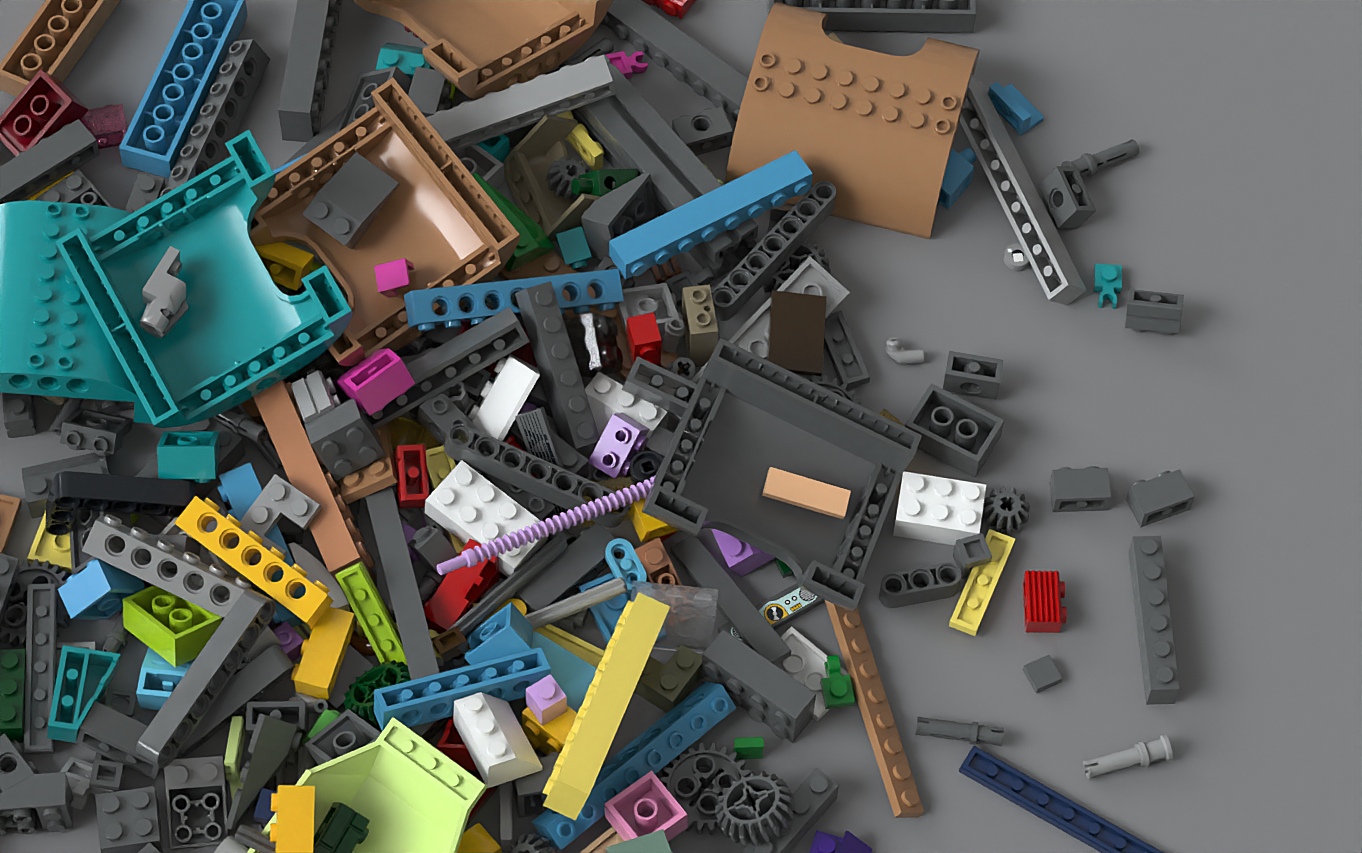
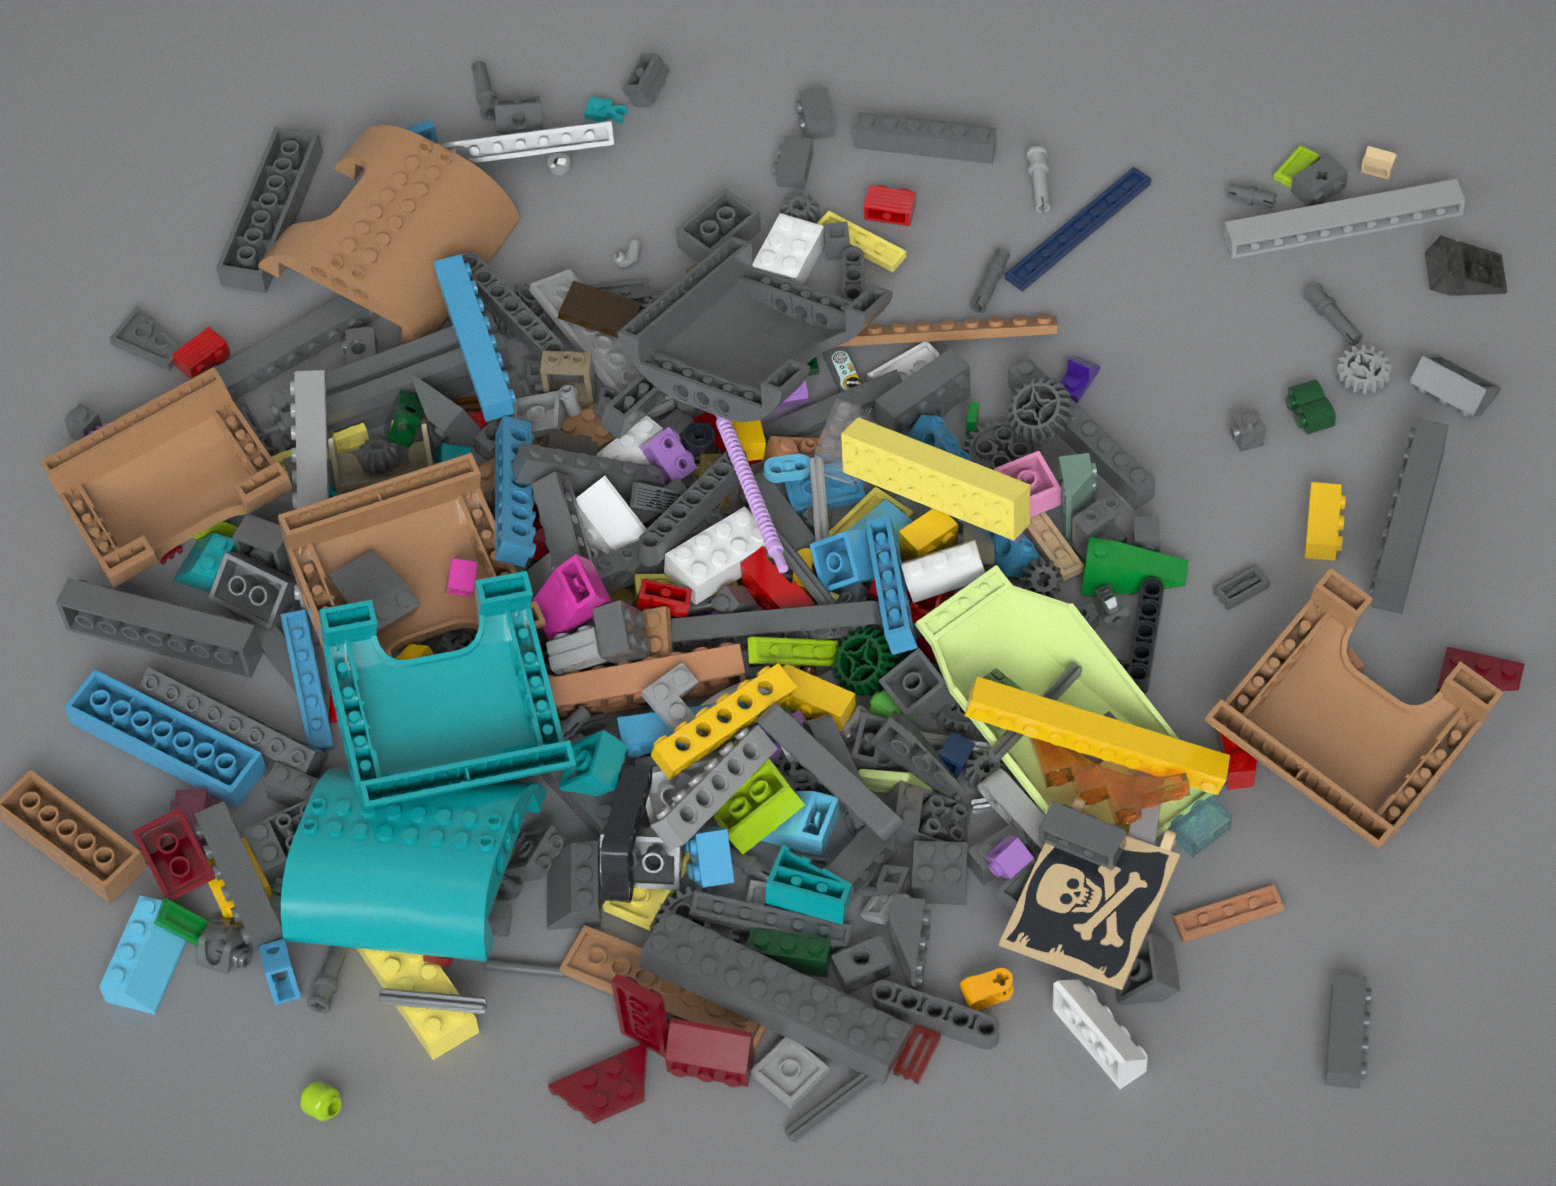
camera: 70 degrees left, 5 degrees down
light grey plate [139,246,188,339] -> none
dark brown plate [432,626,471,662] -> none
lavender brick [526,674,567,726] -> none
dark pink plate [606,51,648,79] -> none
red brick [626,312,662,367] -> none
light nougat tile [762,467,851,519] -> none
green plate [820,655,855,709] -> none
dark grey brick [943,351,1003,399] -> none
dark grey tile [1023,655,1063,693] -> none

